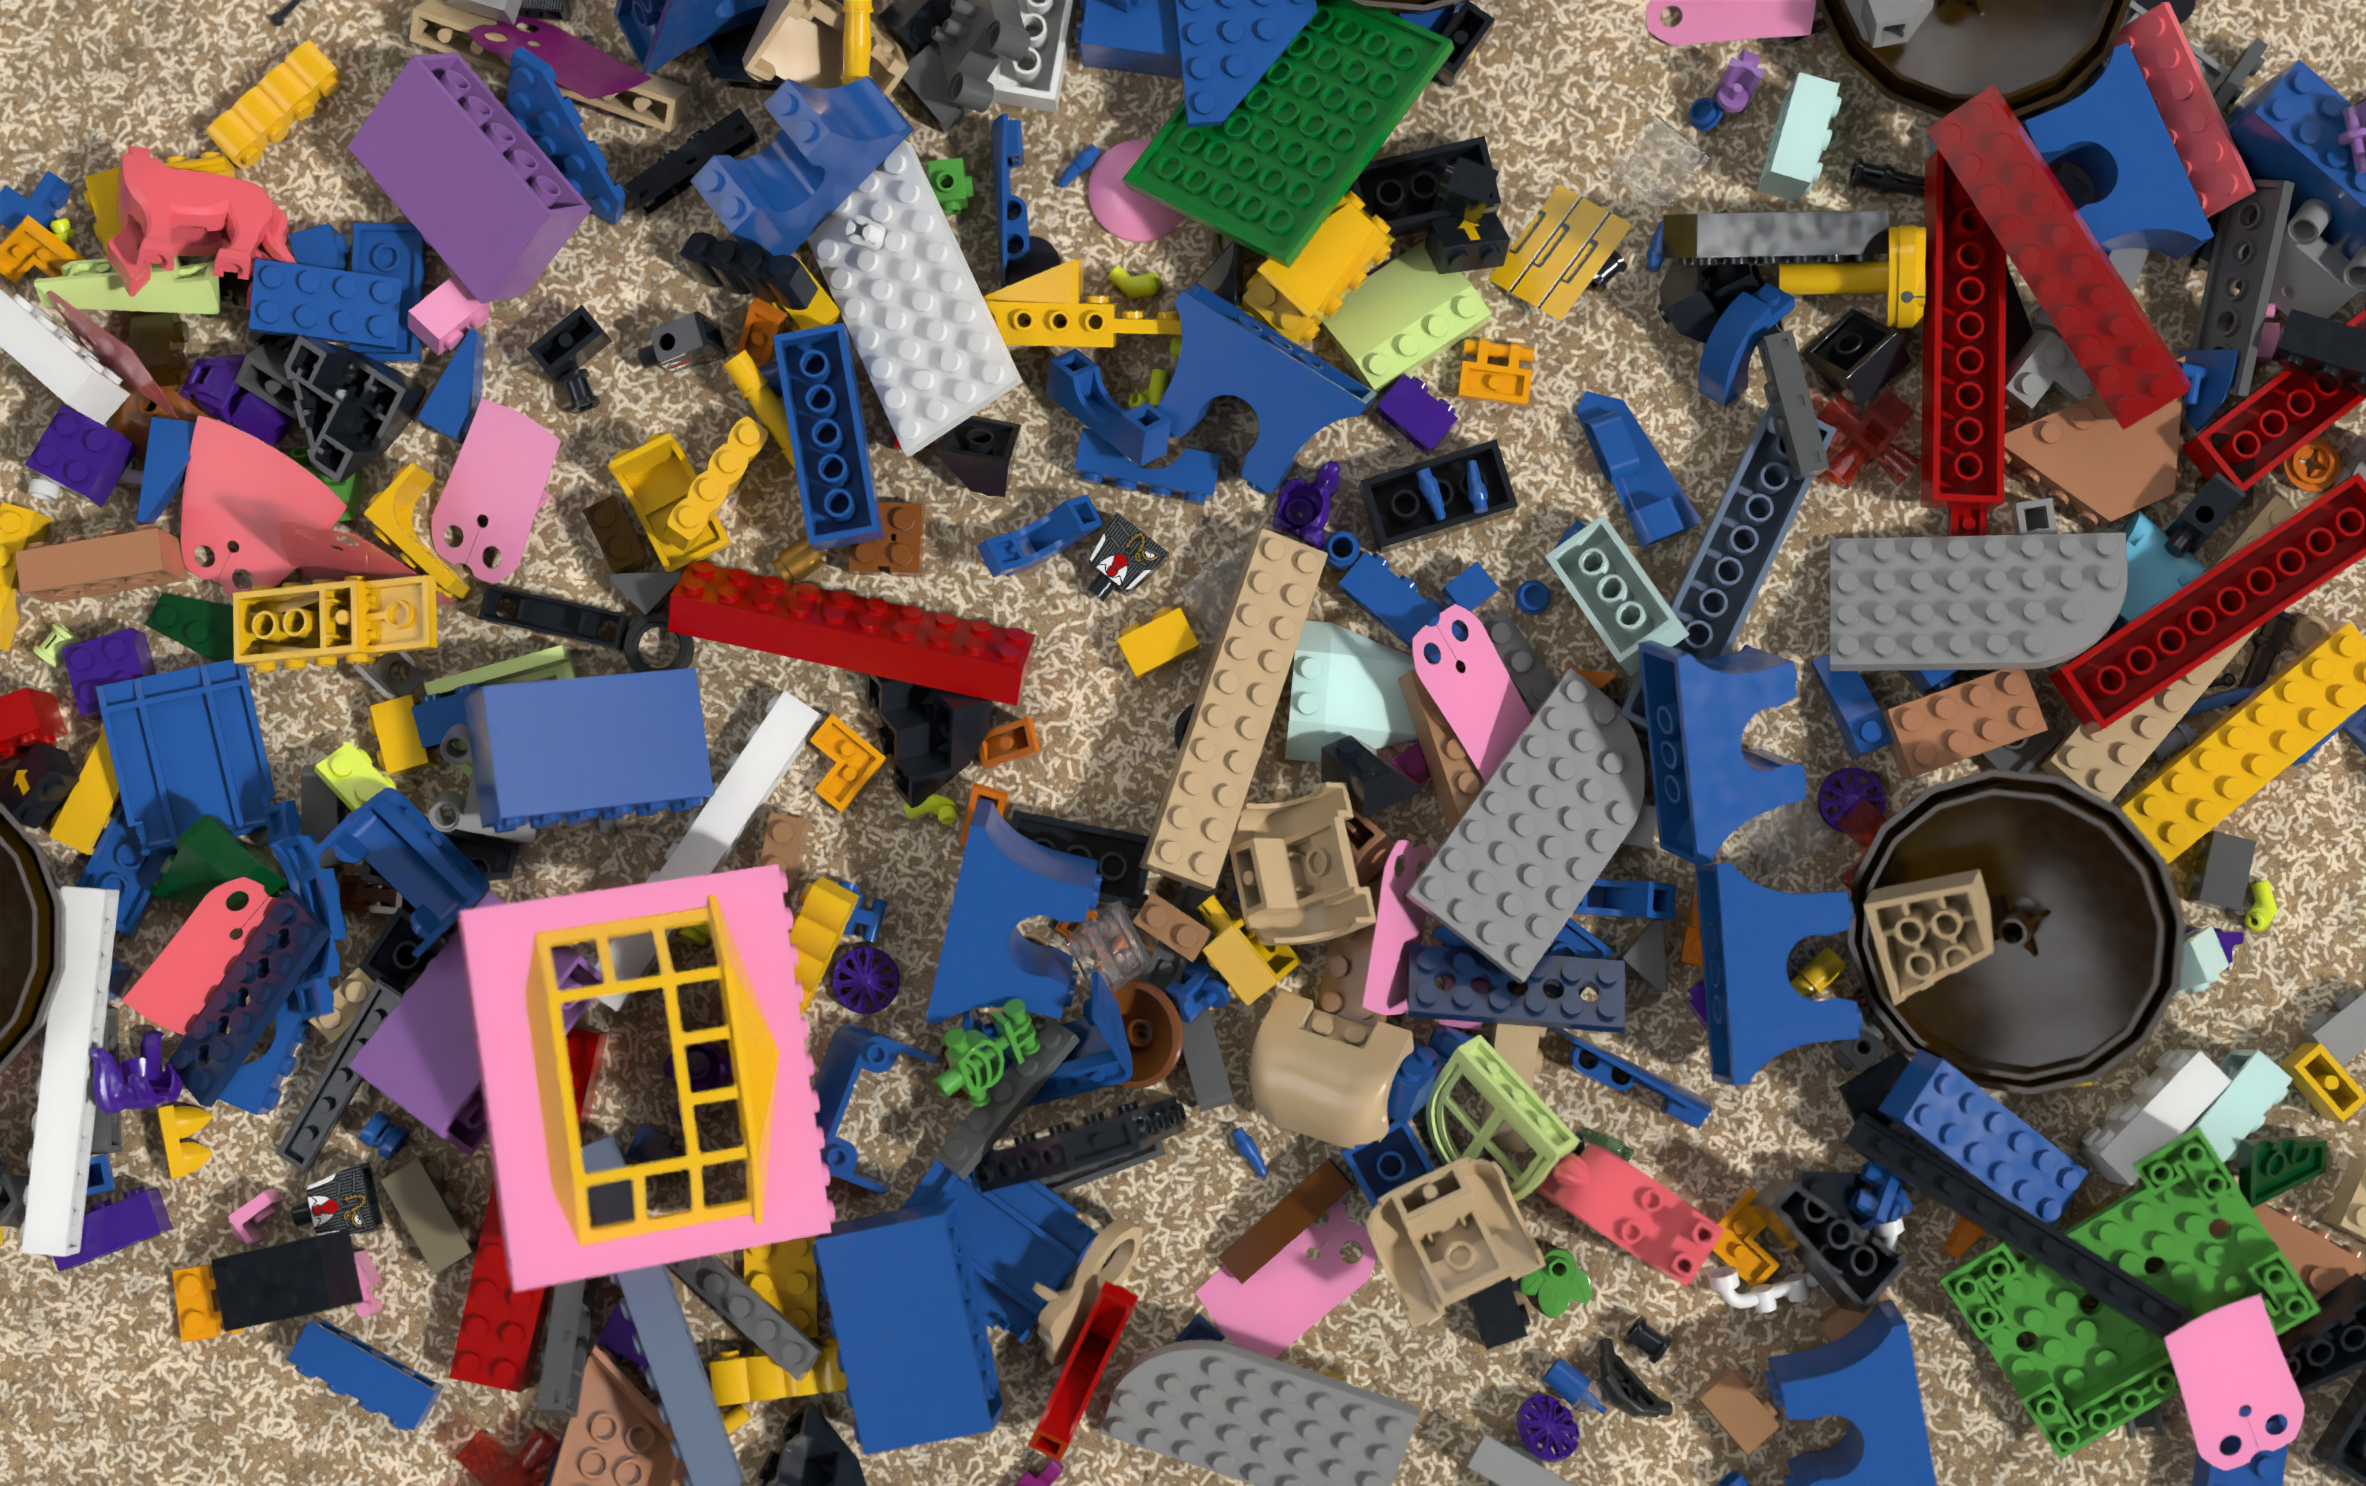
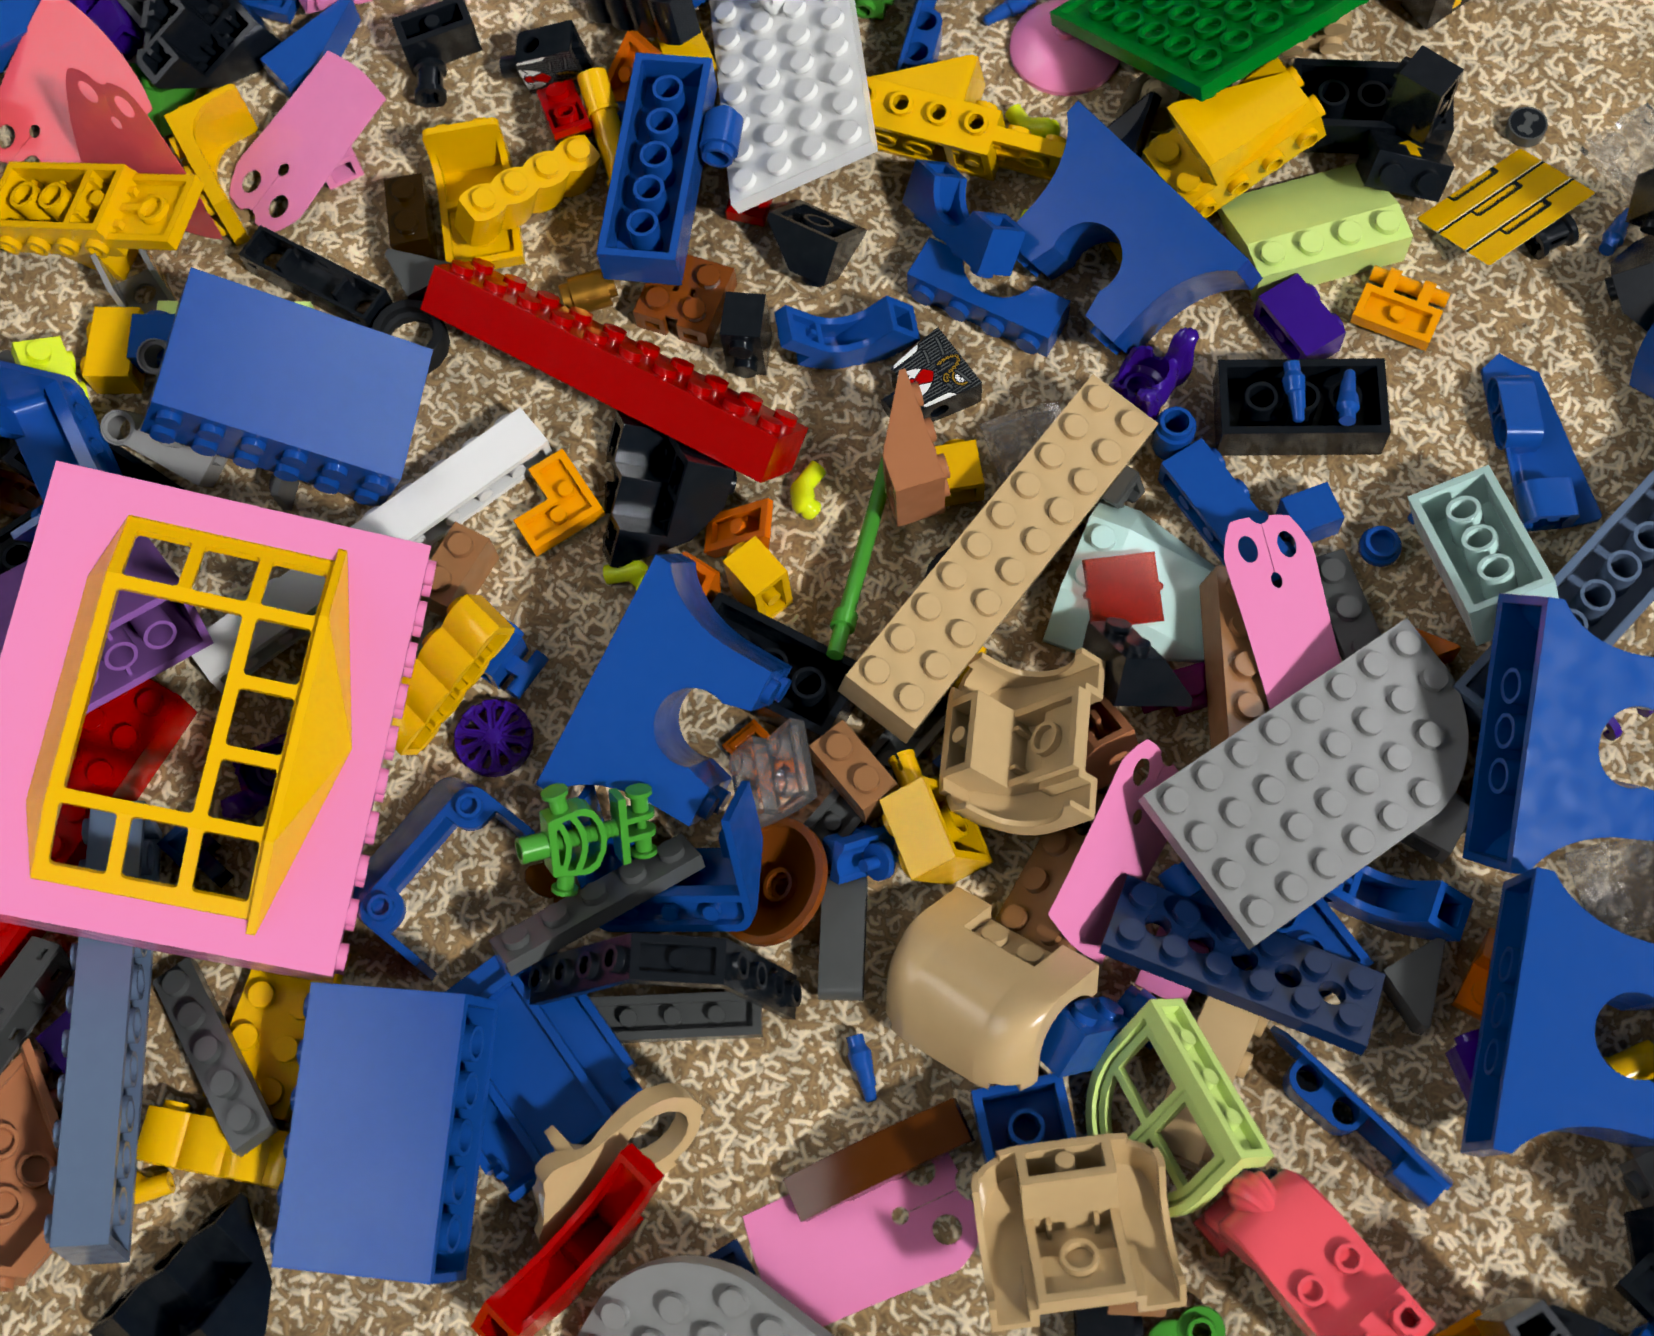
camera: 25 degrees right, 15 degrees down
none -> red slope [536,79,592,146]
none -> blue brick [699,105,744,168]
none -> black brick [720,292,772,378]
none -> yellow brick [723,536,793,619]
none -> neon yellow arm [790,461,826,520]
none -> bright green bar [826,457,887,660]
none -> nougat slope [882,368,950,527]
none -> clear red piece [1082,551,1164,625]
none -> dark grey tile [1102,466,1145,509]
none -> tile [1505,107,1548,147]

